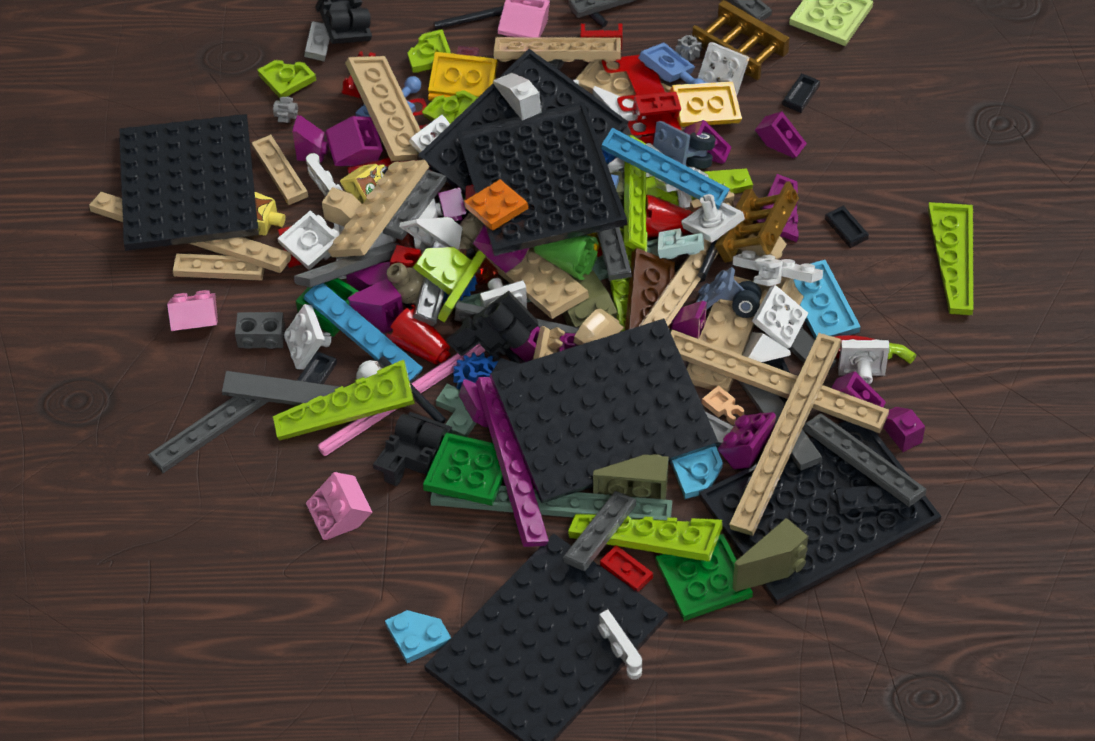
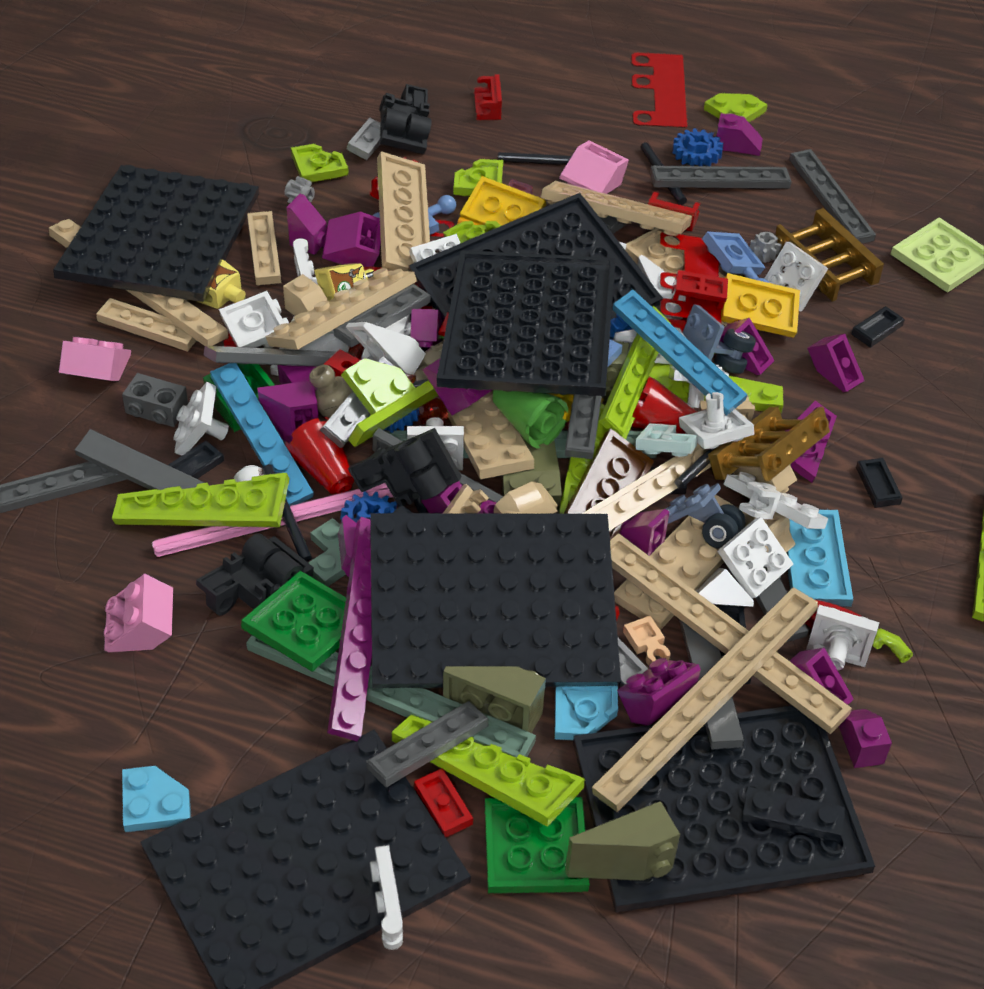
camera: 15 degrees right, 5 degrees down
orange plate [464,179,528,231] -> none
white slope [493,73,542,120] -> none
dark grey tile [804,413,926,507] -> none

